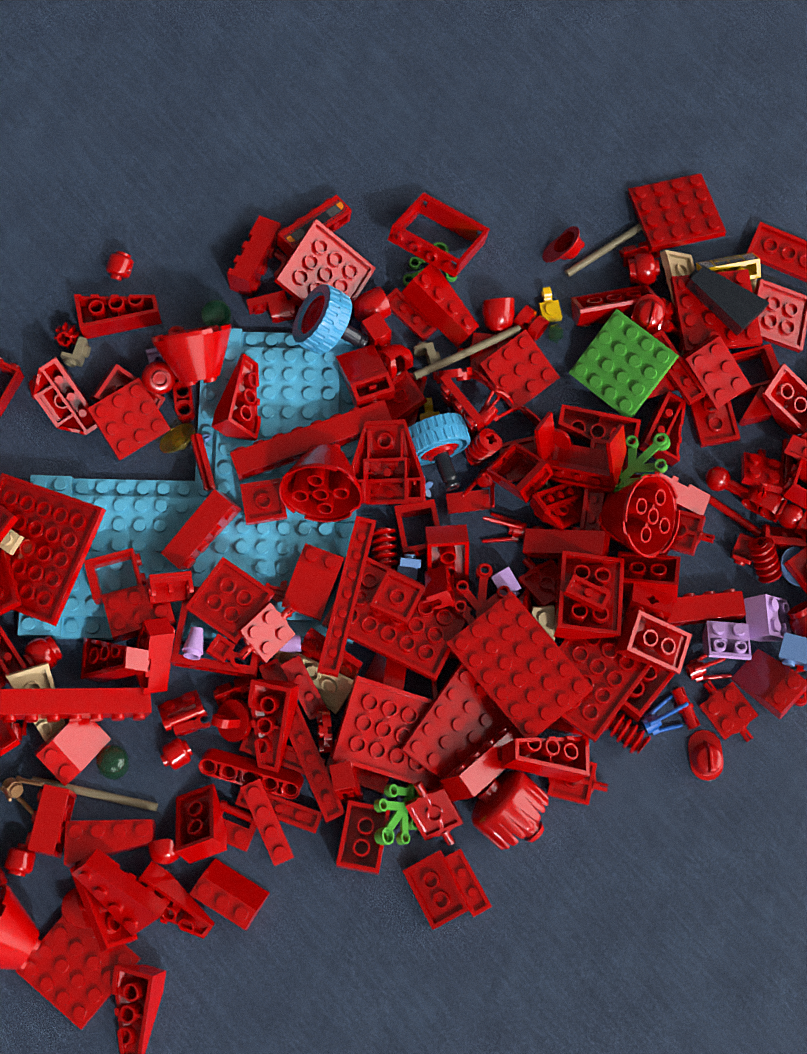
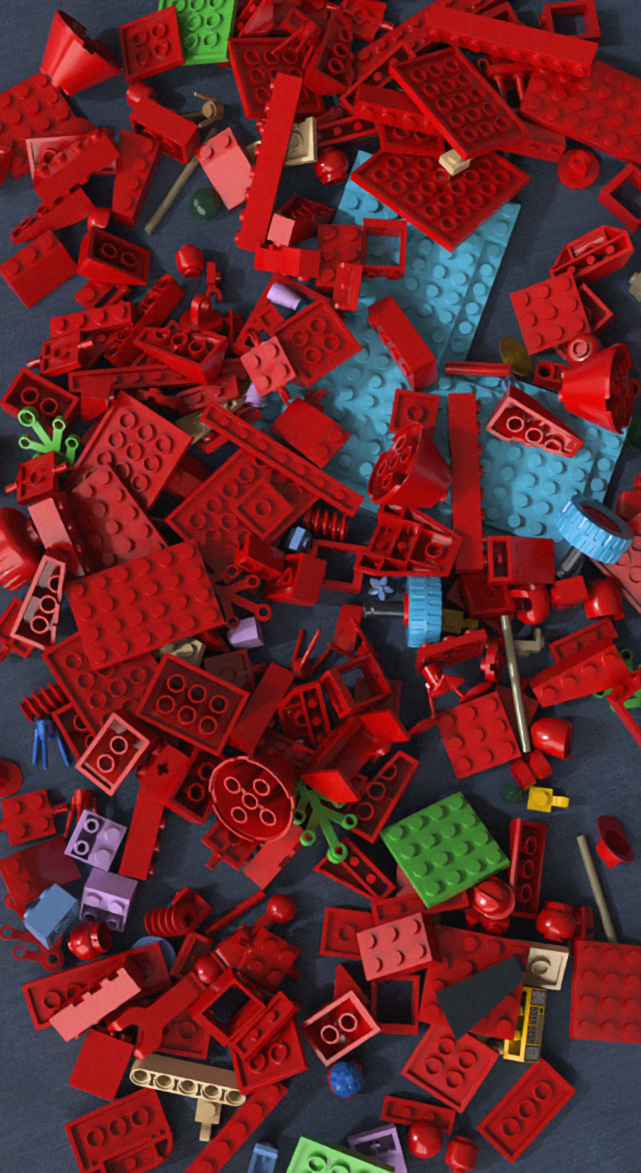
camera: 110 degrees right, 5 degrees up
red plate [157,689,206,731] -> none
red piece [464,428,503,466] -> none
red plate [563,574,612,613] -> none
red pin [671,686,701,730] -> none
none -> red plate [27,329,96,379]

